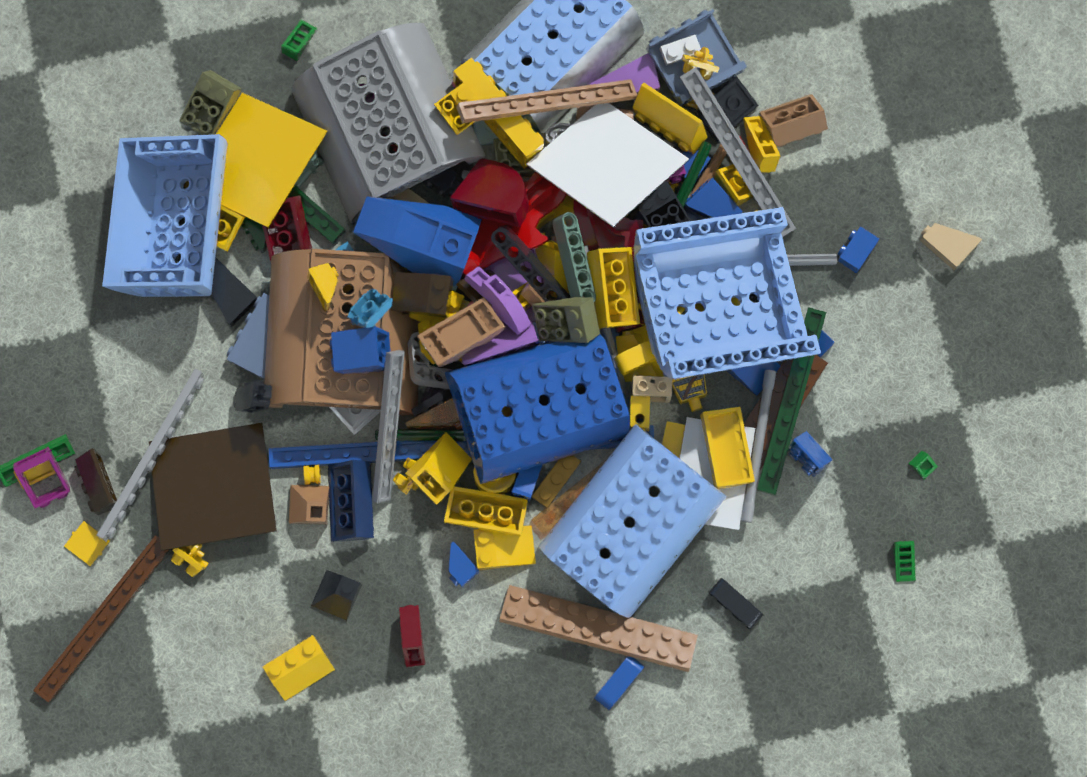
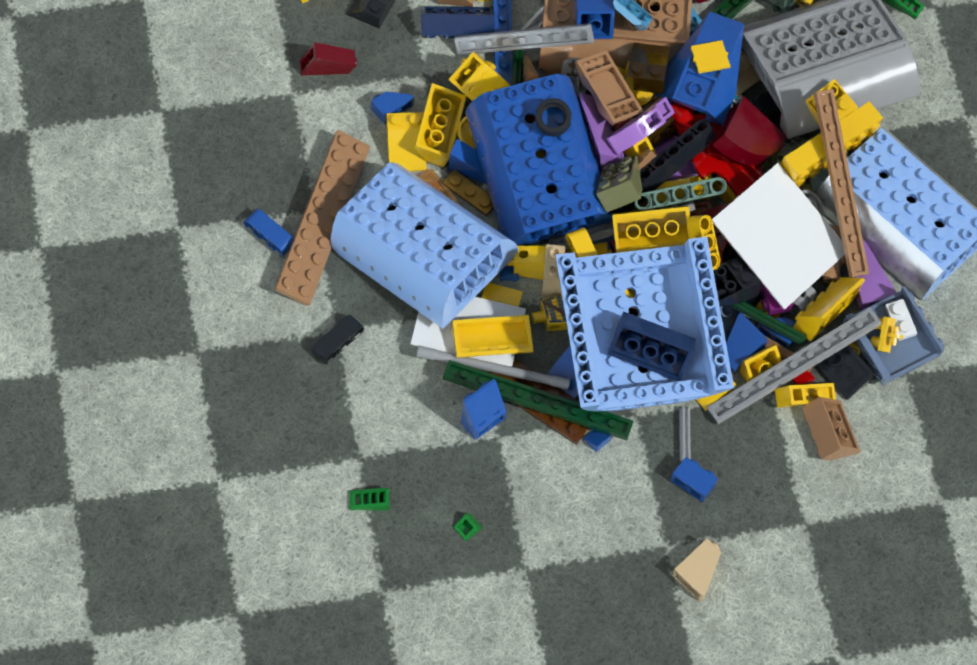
camera: 85 degrees right, 15 degrees down
none -> black tyre [535,98,572,137]
none -> dark blue slope [607,311,696,381]
none -> yellow beam [687,215,720,270]
none -> yellow piece [691,40,730,74]

